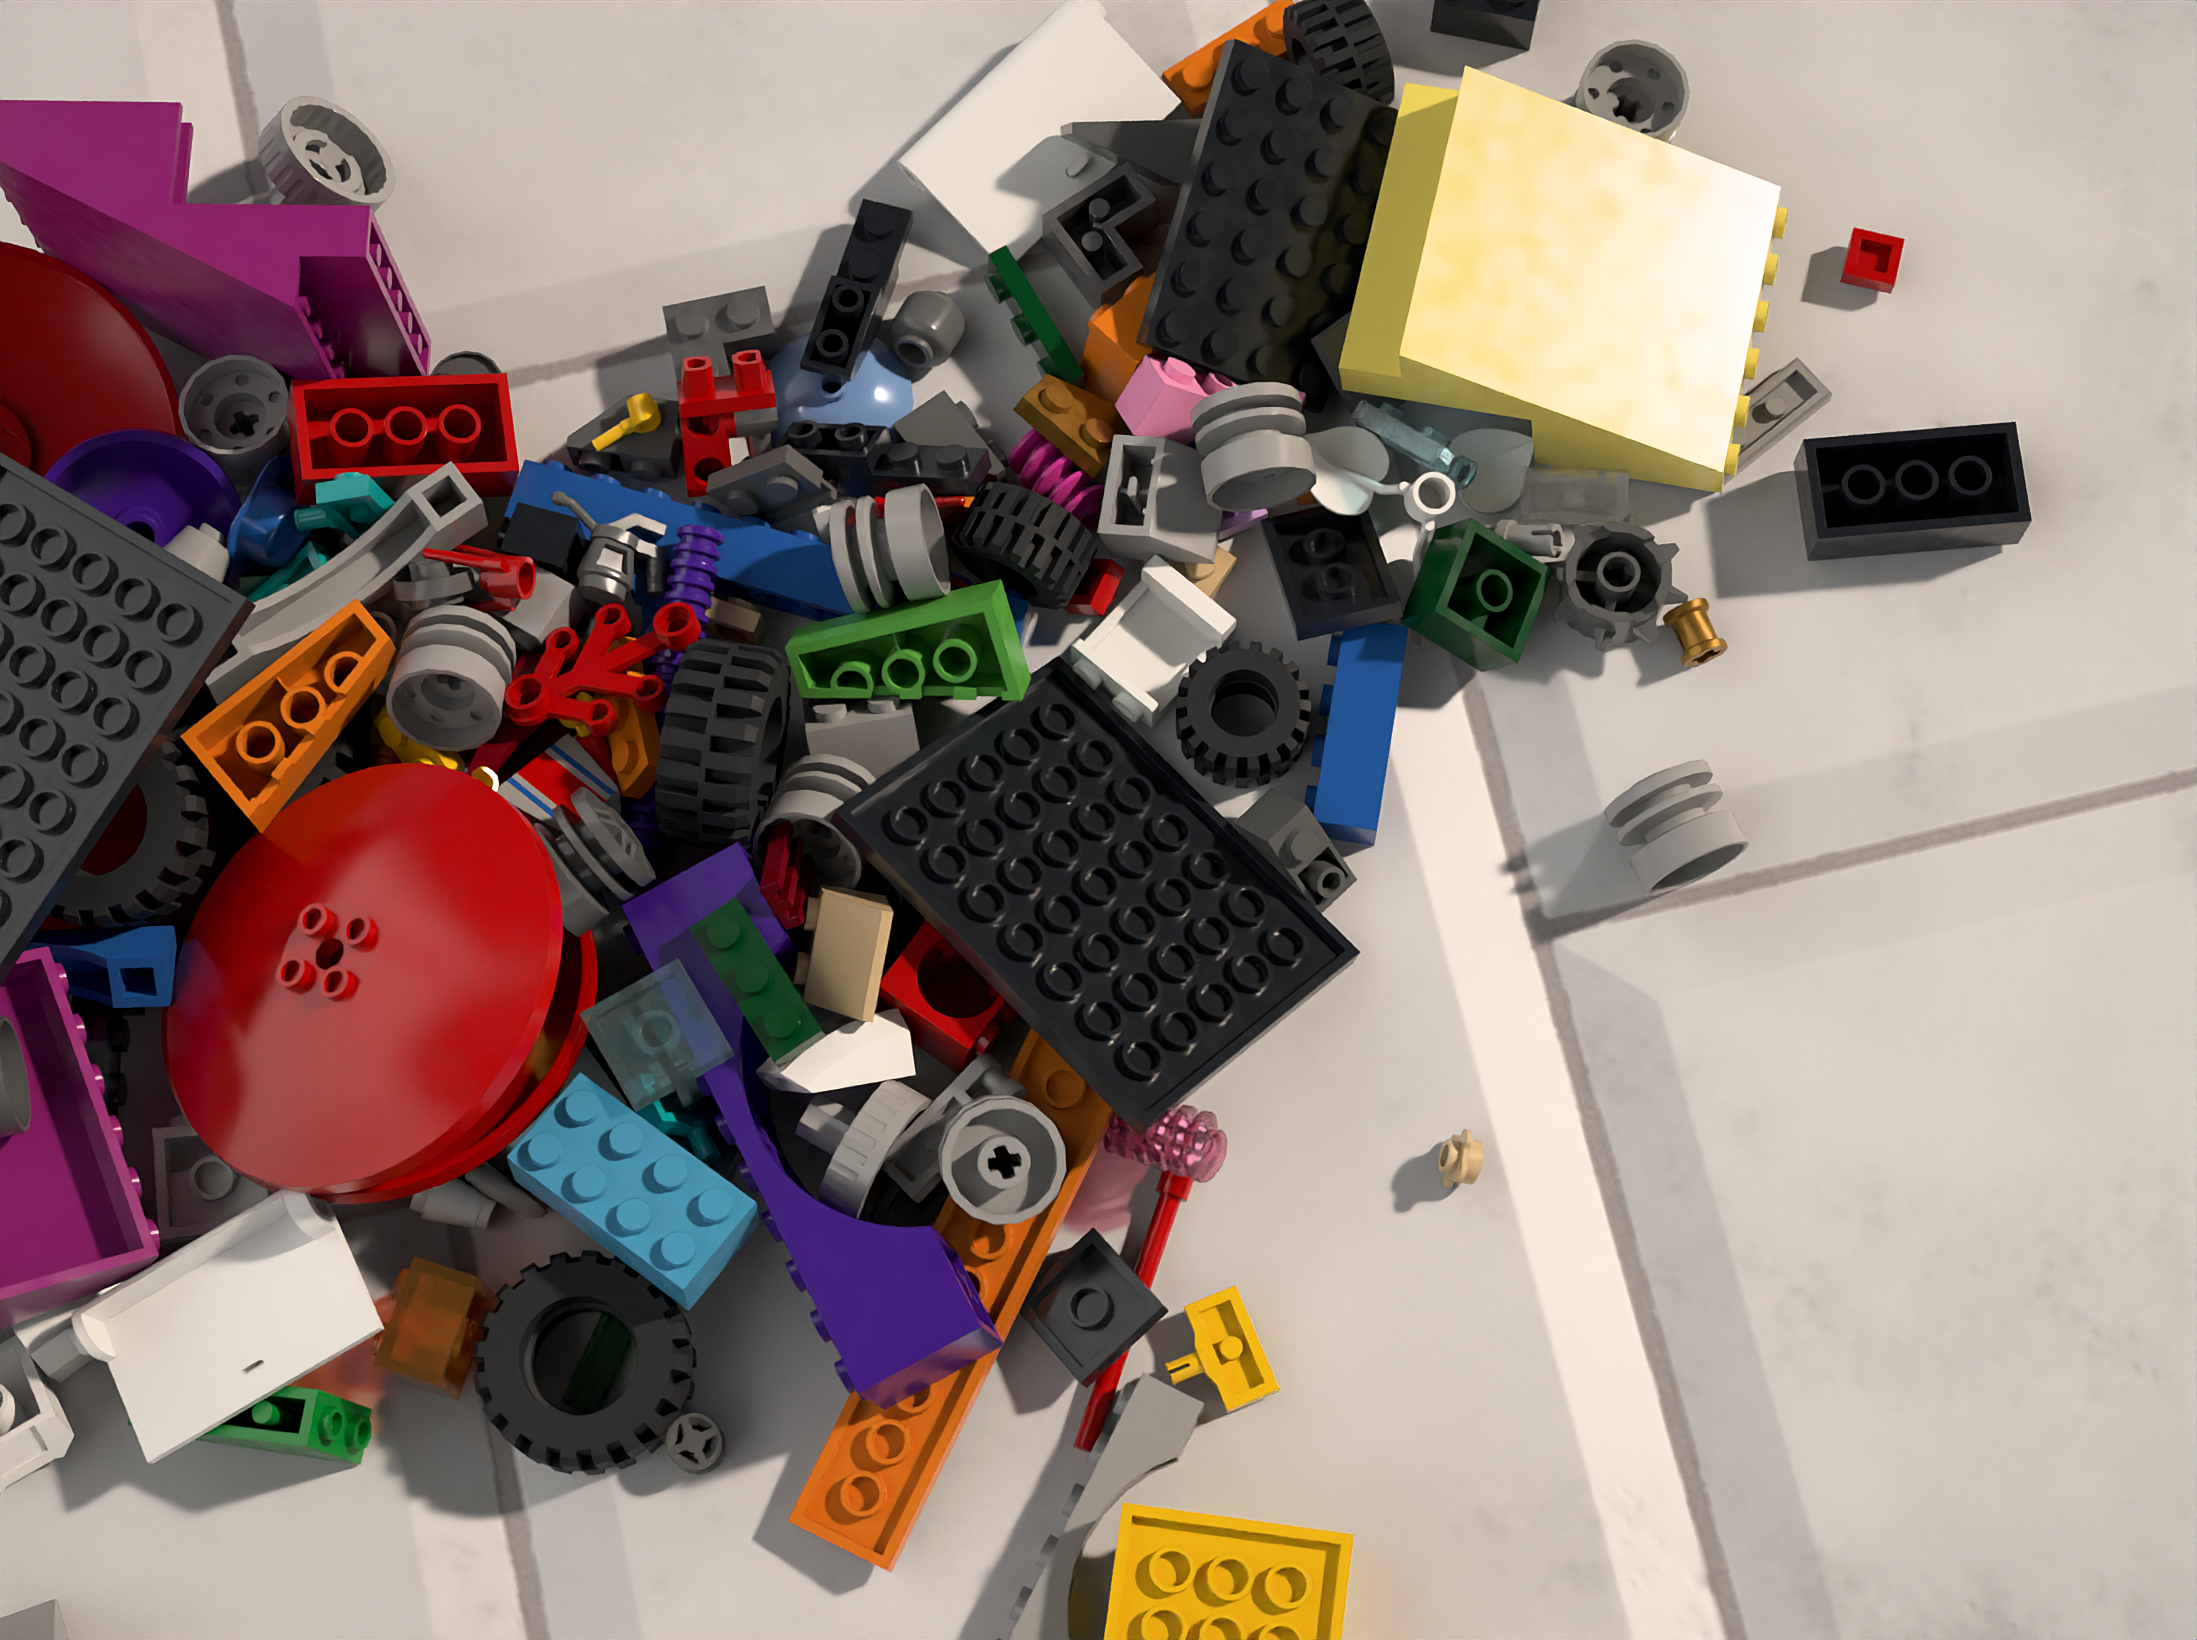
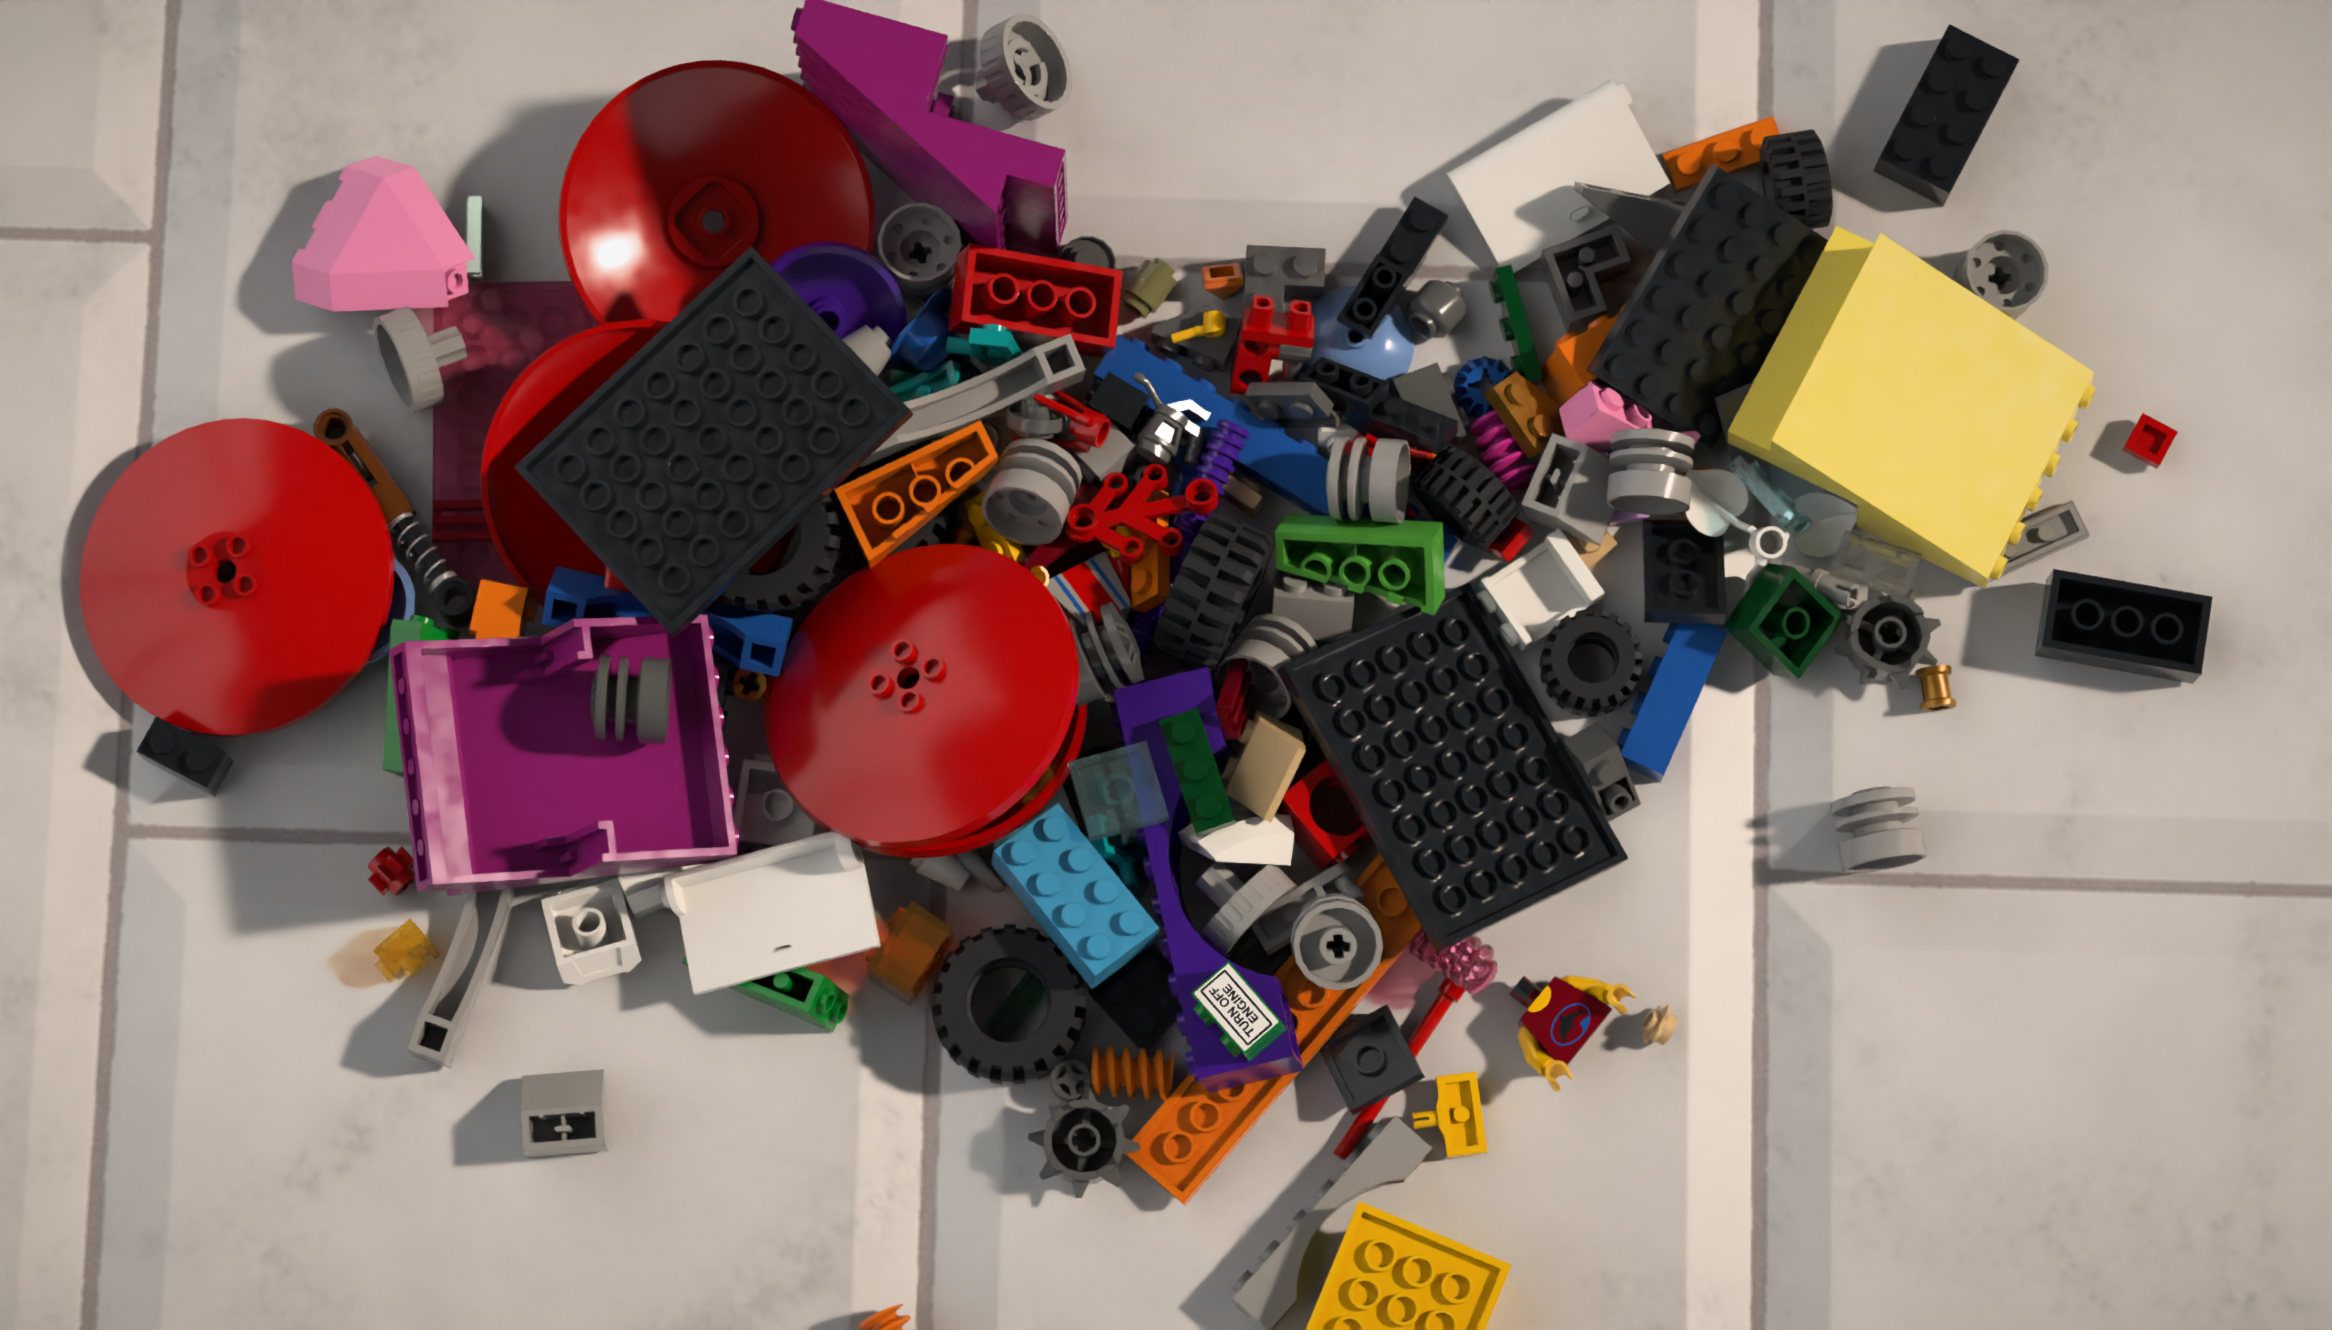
camera: 10 degrees right, 5 degrees up
none -> pearl gold bush [733,669,769,703]
none -> dark grey brick [1028,1086,1140,1198]
none -> black plate [1088,944,1183,1051]
none -> orange piece [1091,1044,1175,1101]
none -> olive brick [1120,258,1177,319]
none -> brick [1191,961,1287,1062]
none -> orange slope [1201,263,1244,300]
none -> blue gear [1454,356,1513,418]
none -> torso [1510,975,1636,1092]

